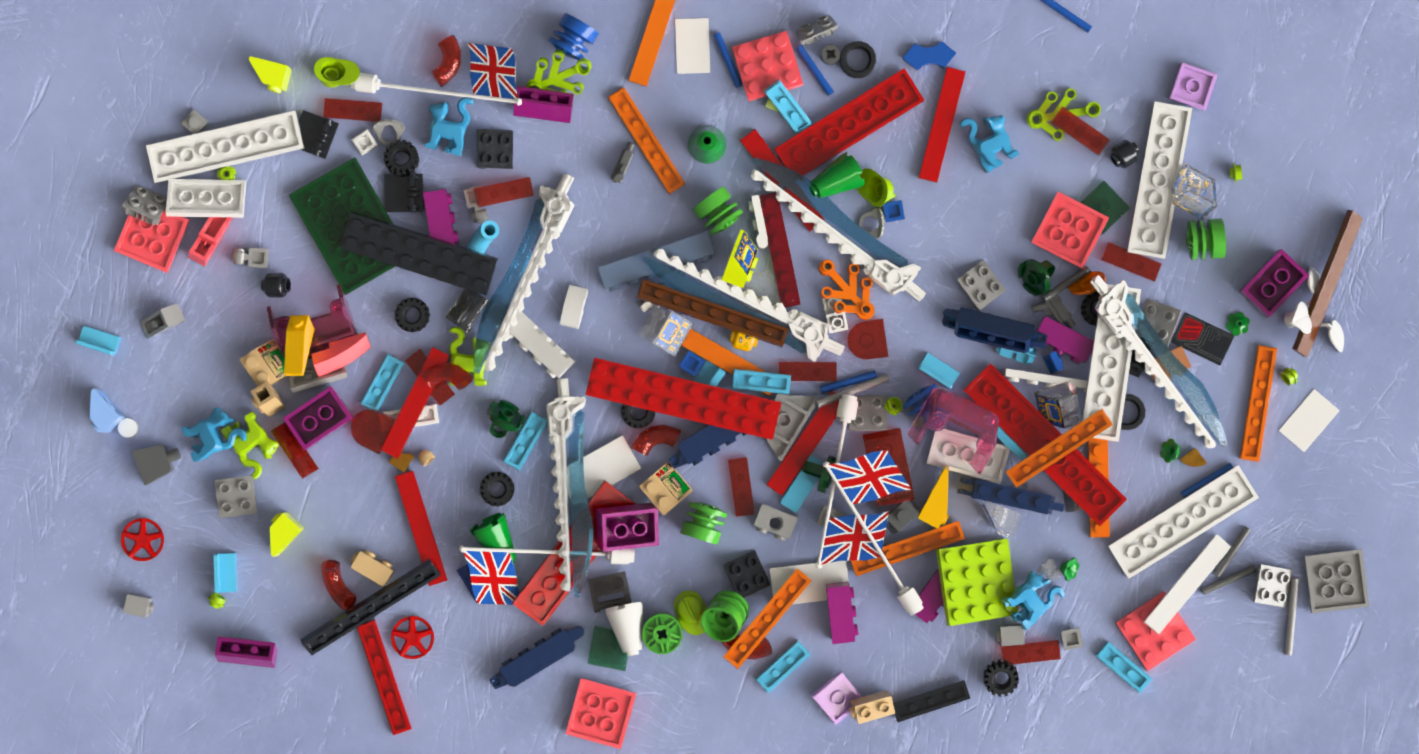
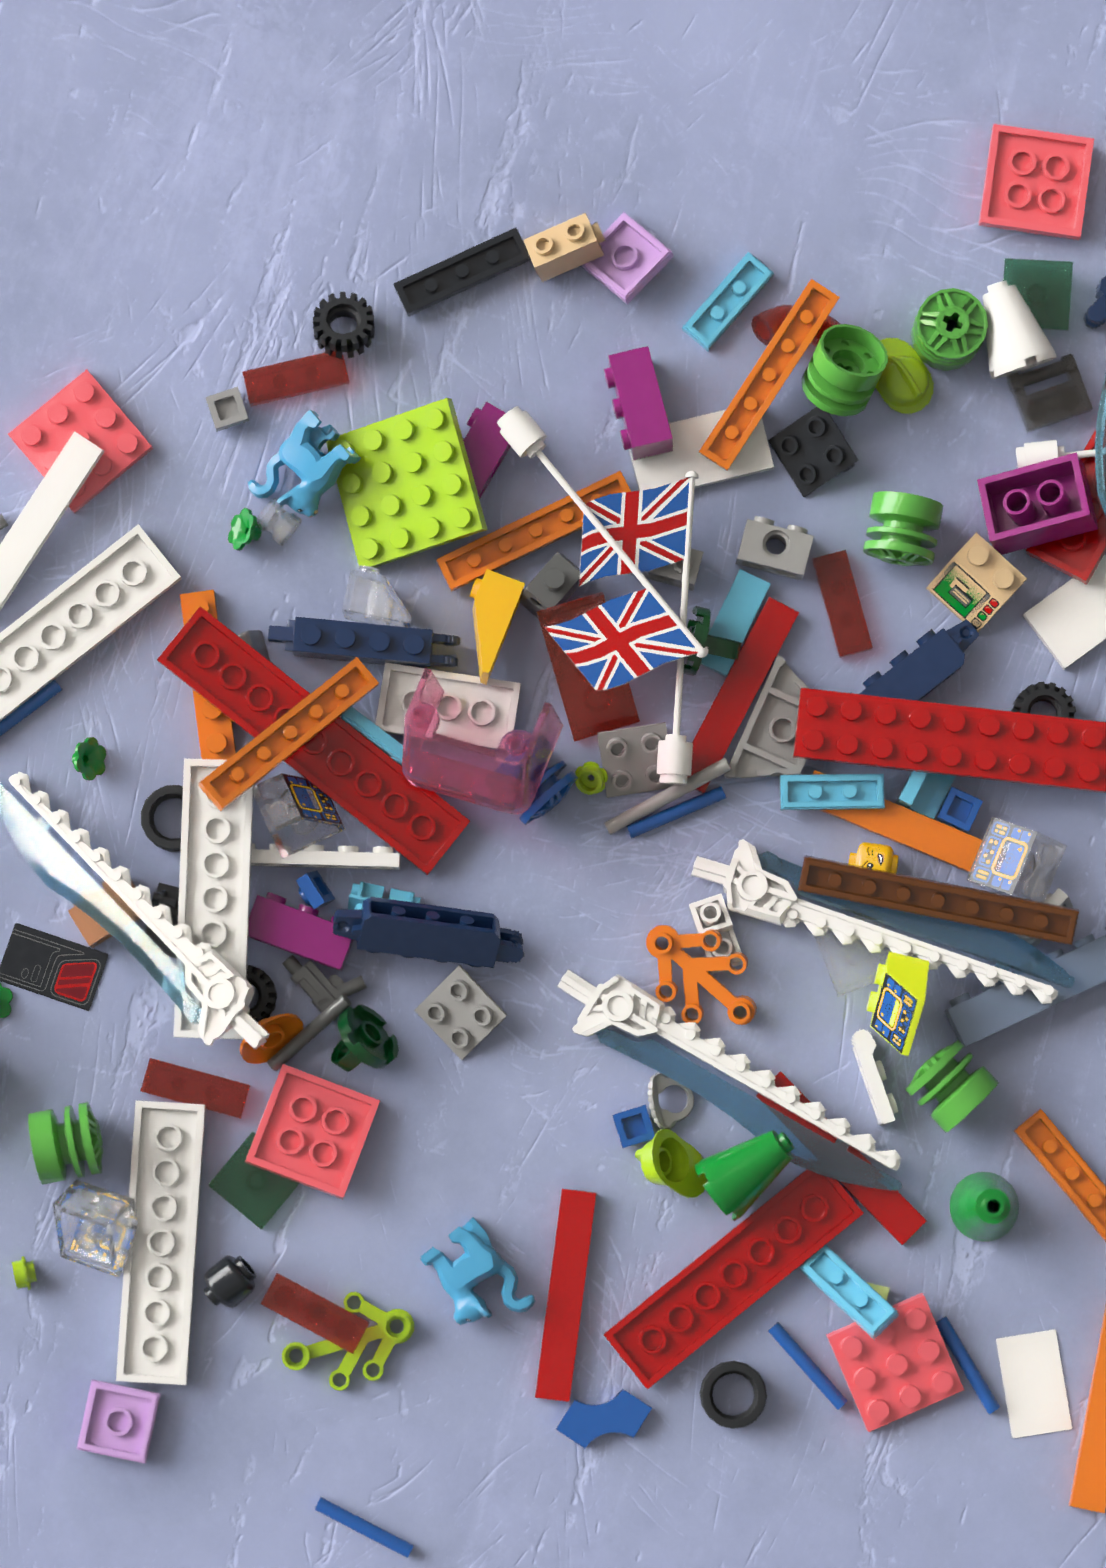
camera: 170 degrees right, 5 degrees down
clear red cylinder [631,425,682,456] -> none
dark red plate [759,192,801,308] -> none
clear red tile [779,362,837,382] -> none
light grey hinge [796,16,839,46] -> none
dark grey wheel [821,45,840,65] -> none
clear red tile [847,319,889,360] -> none
medium azure panel [917,353,960,389] -> none
light grey brick [996,624,1025,646] -> none
medium azure tile [1095,641,1152,693] -> none
light grey hinge [1135,299,1182,346] -> none
pearl gold tile [1180,448,1207,467] -> none

